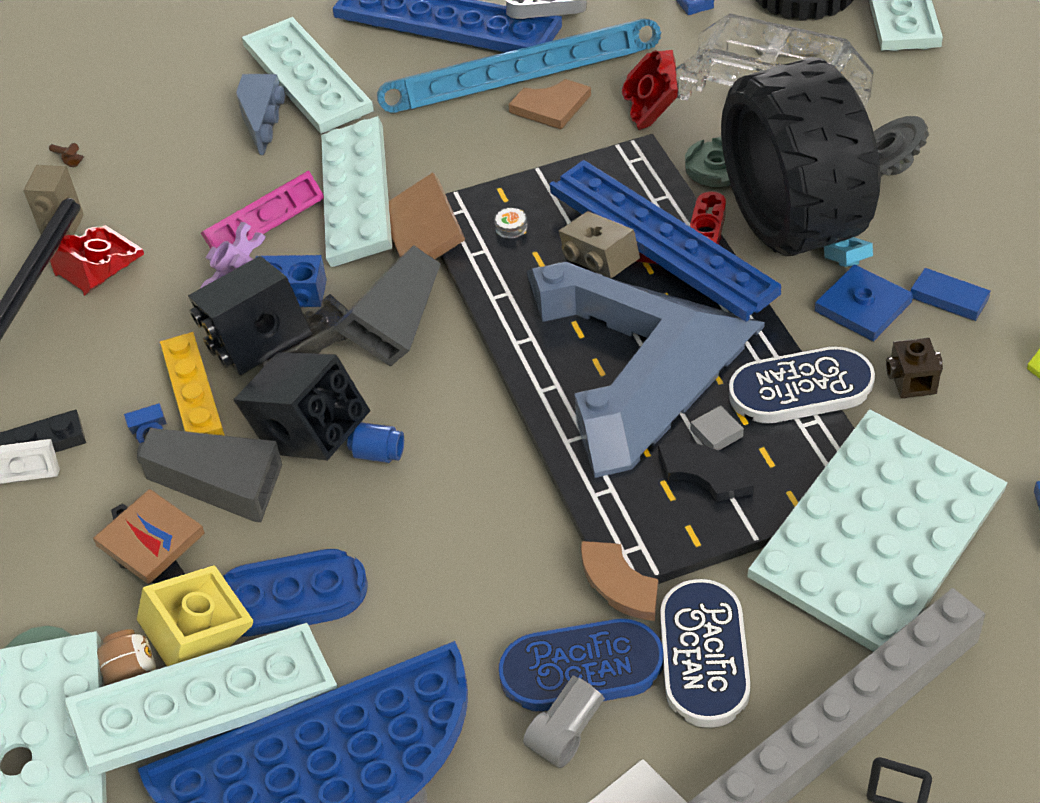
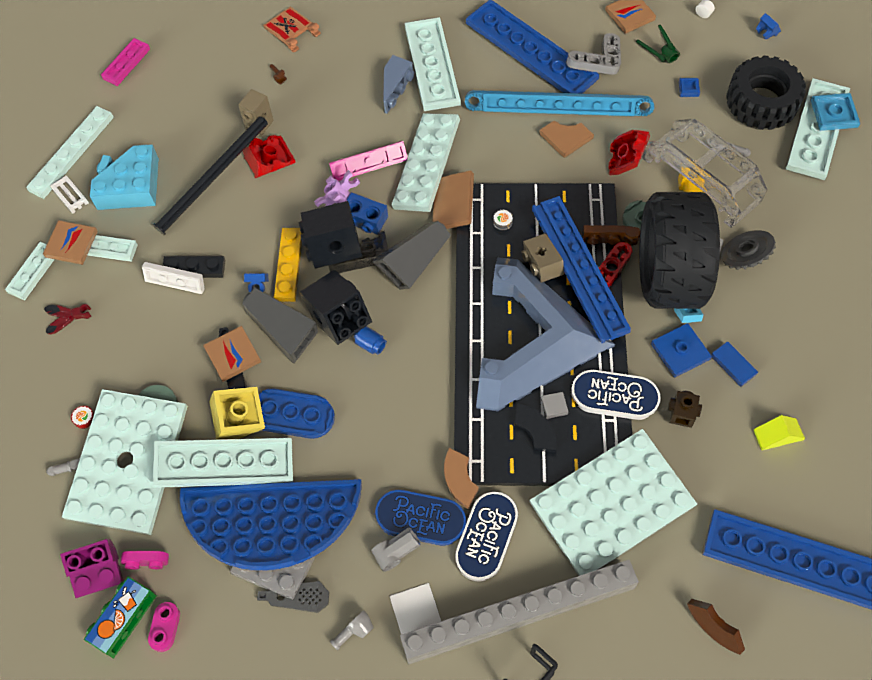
camera: 20 degrees right, 15 degrees up
medium nougat head [97,629,156,686] -> none
none -> nougat flag [263,7,321,53]
none -> reddish brown hinge [581,225,640,246]

